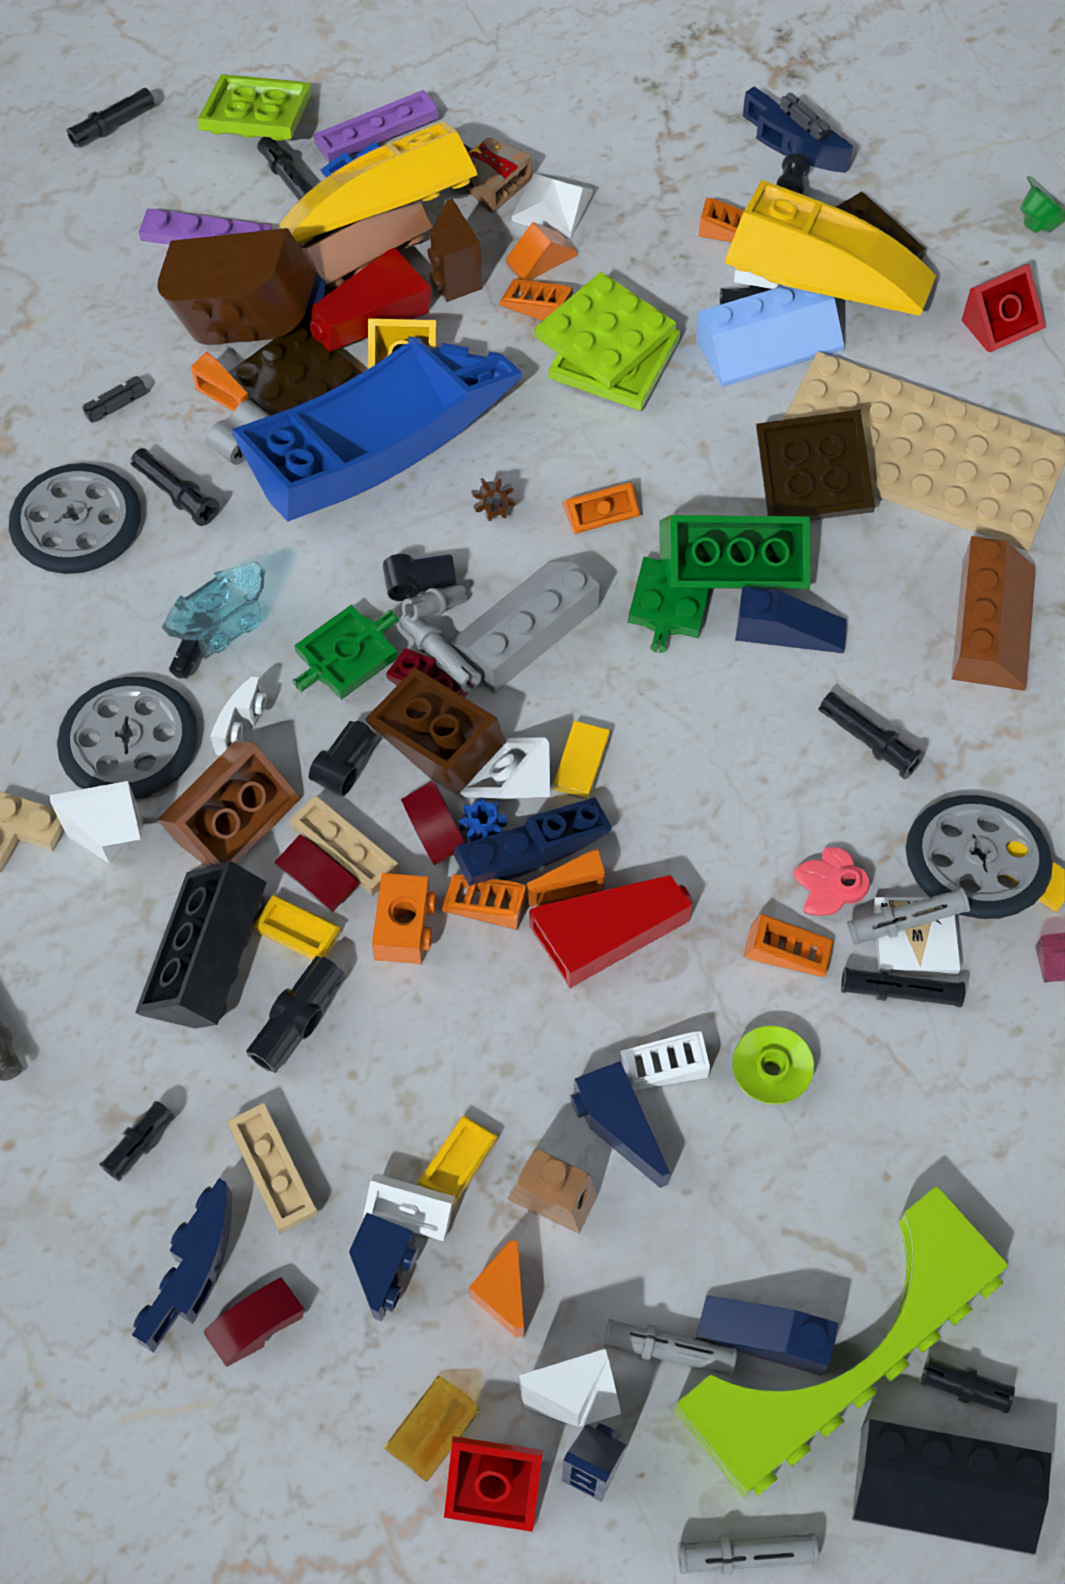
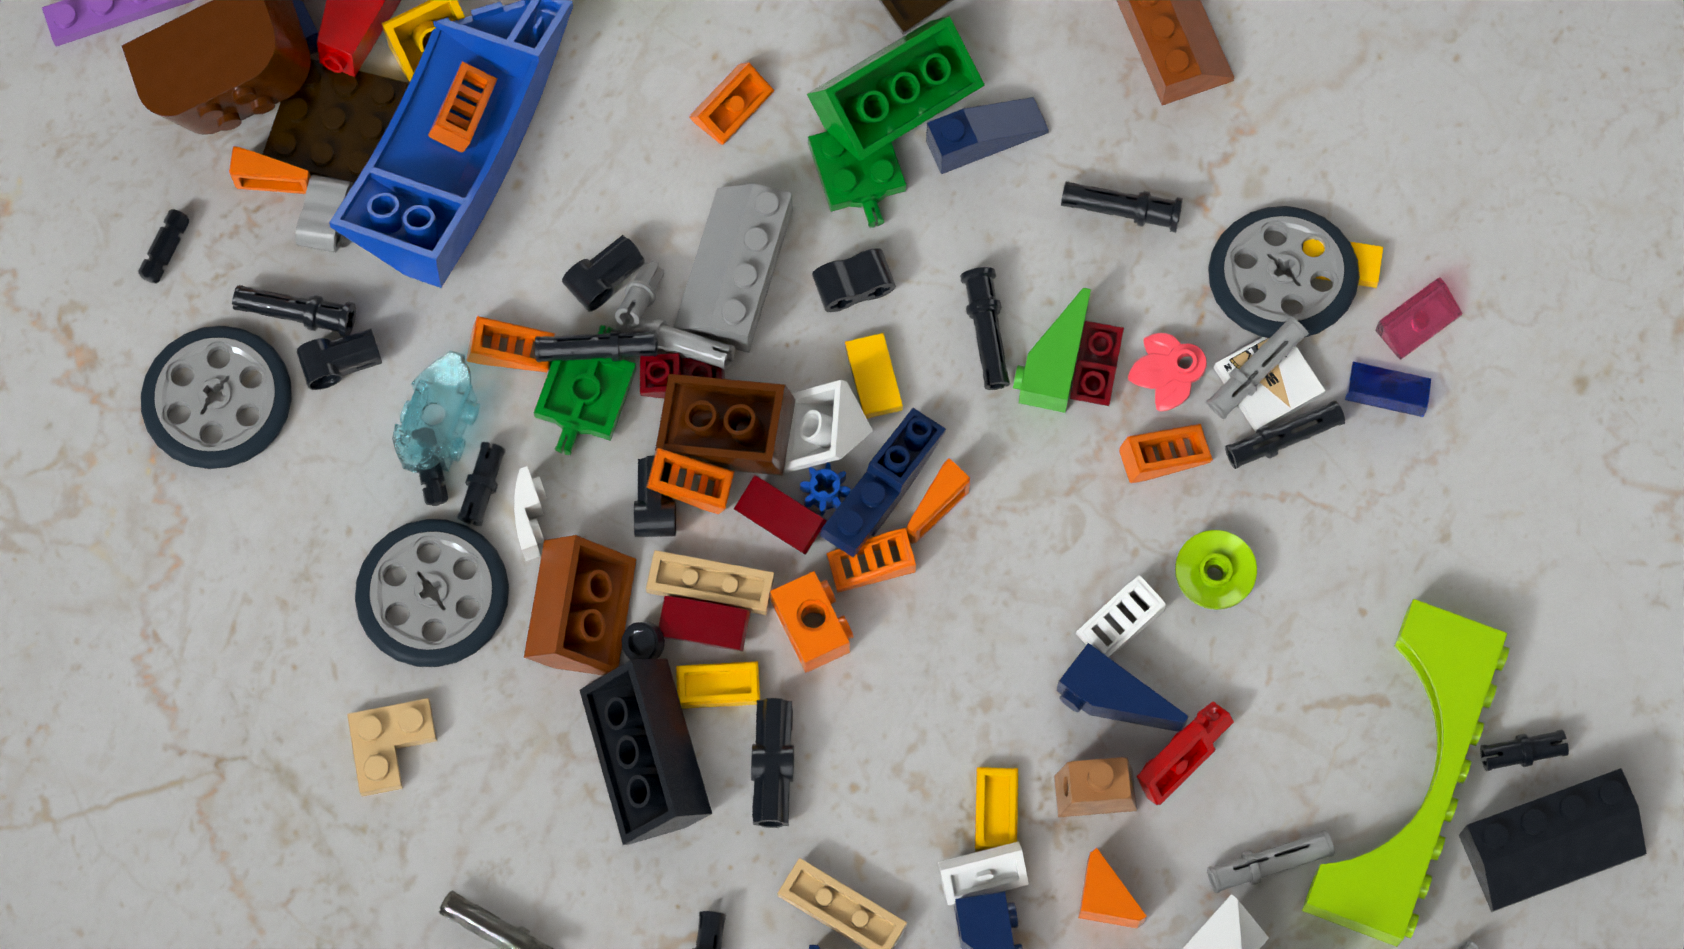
camera: 30 degrees left, 10 degrees up
white slope [50,781,143,863] -> none
reddish brown gear [471,475,516,521] -> none
red slope [529,875,693,988] -> none
dark blue slope [695,1295,838,1376] -> none
none -> black piece [297,329,382,390]
none -> orange slope [428,61,498,152]
none -> black pin [457,442,506,526]
none -> orange slope [466,316,555,373]
none -> black pin [535,329,658,362]
none -> black tile [622,622,665,660]
none -> orange slope [646,448,735,515]
none -> black axle [812,248,896,312]
none -> black pin [960,267,1010,390]
none -> bright green slope [1013,288,1091,413]
none -> dark red slope [1070,321,1124,406]
none -> red hinge [1136,701,1234,805]
none -> clear blue slope [1345,361,1431,417]

